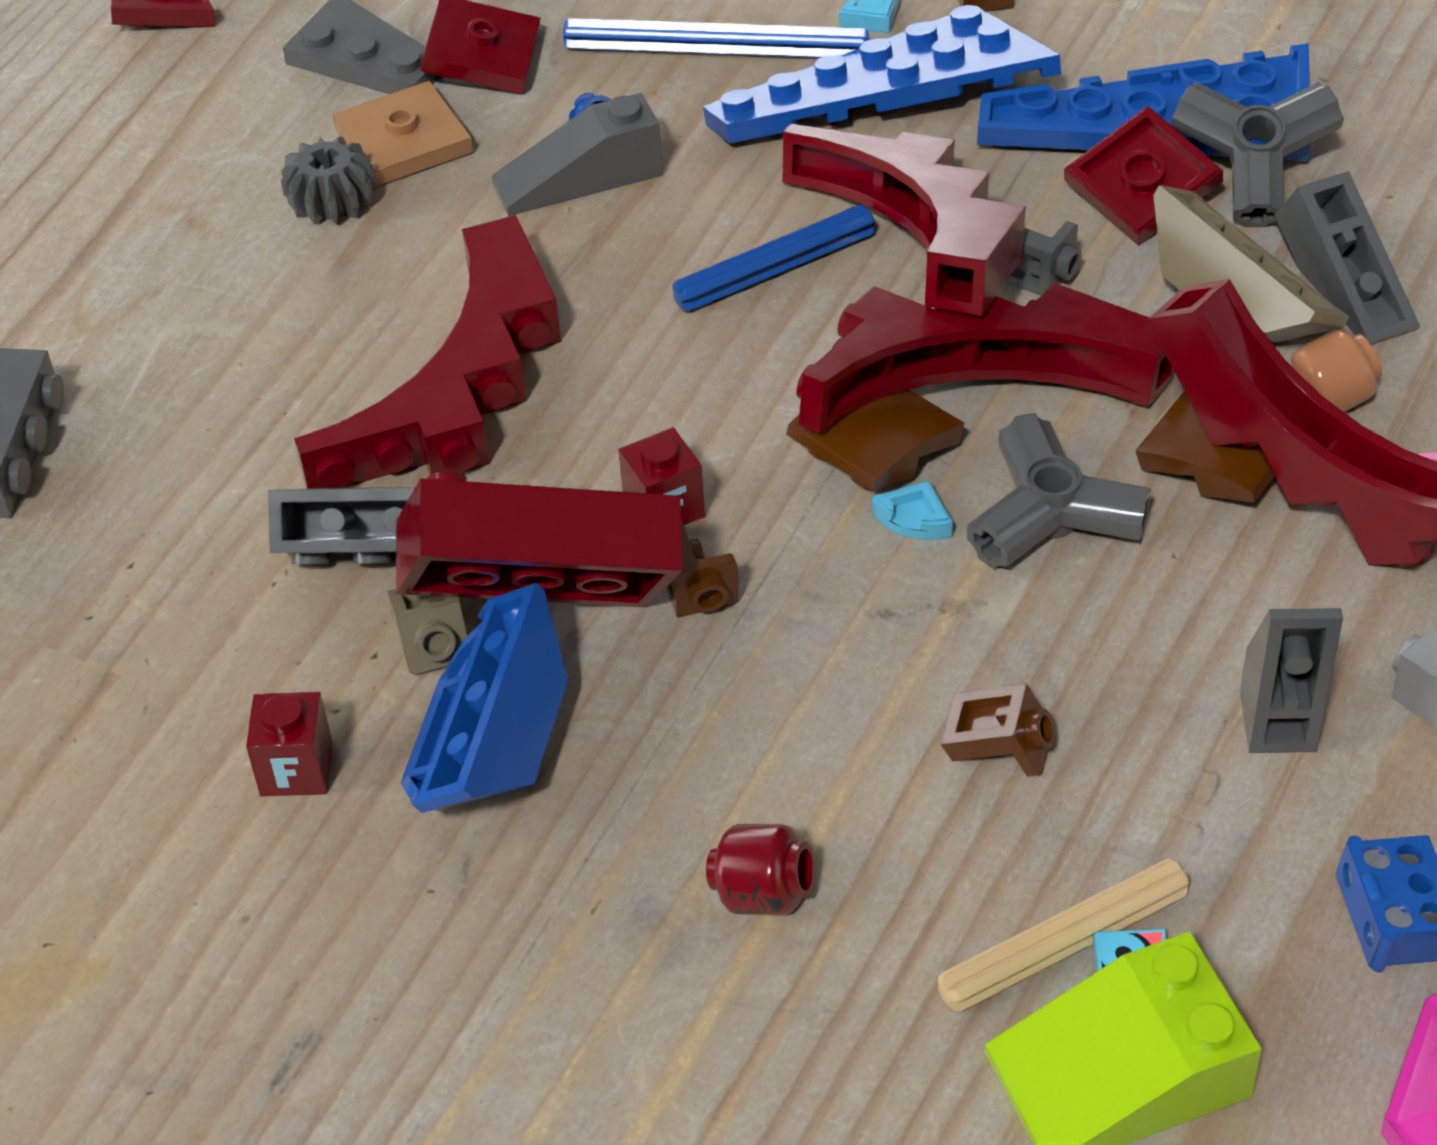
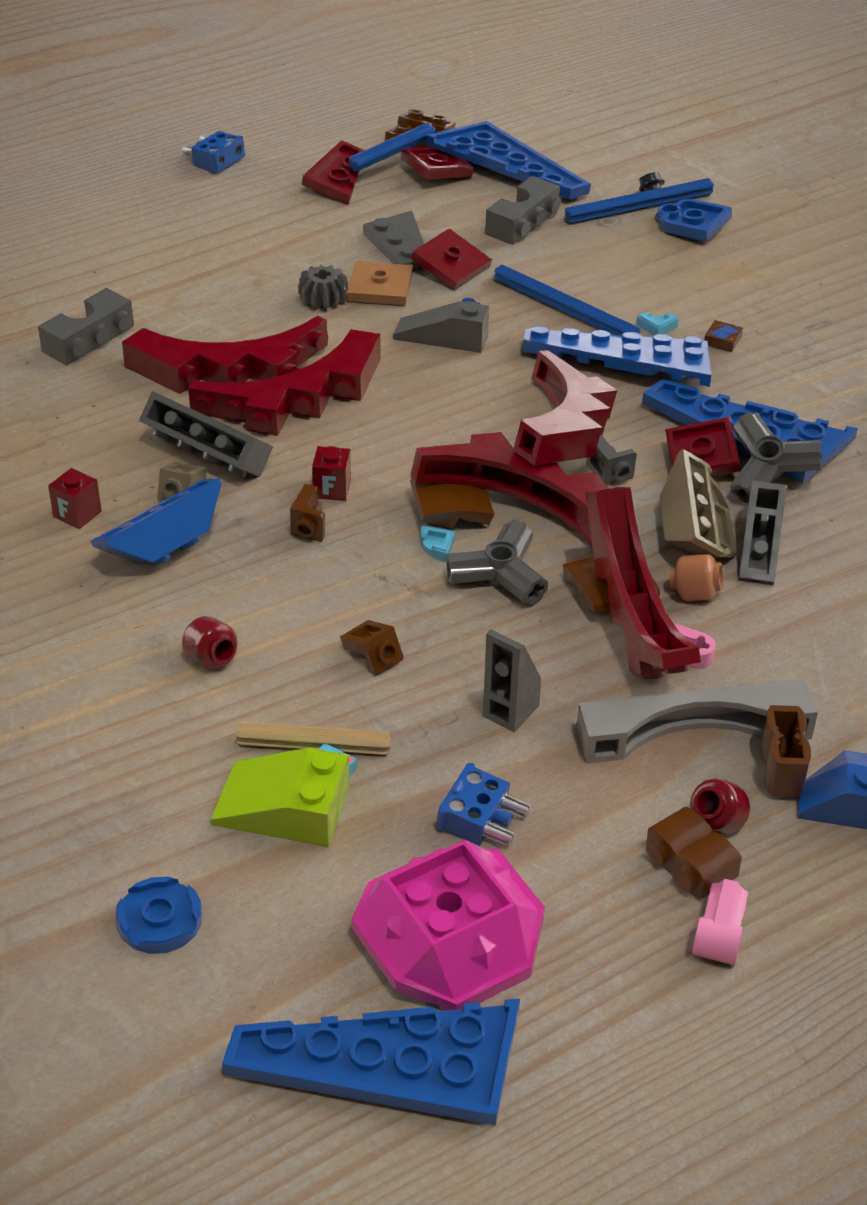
camera: 30 degrees right, 5 degrees down
dark red brick [396,472,682,607] -> none
blue axle [672,205,875,312] -> none
none -> dark red arch [122,315,328,394]

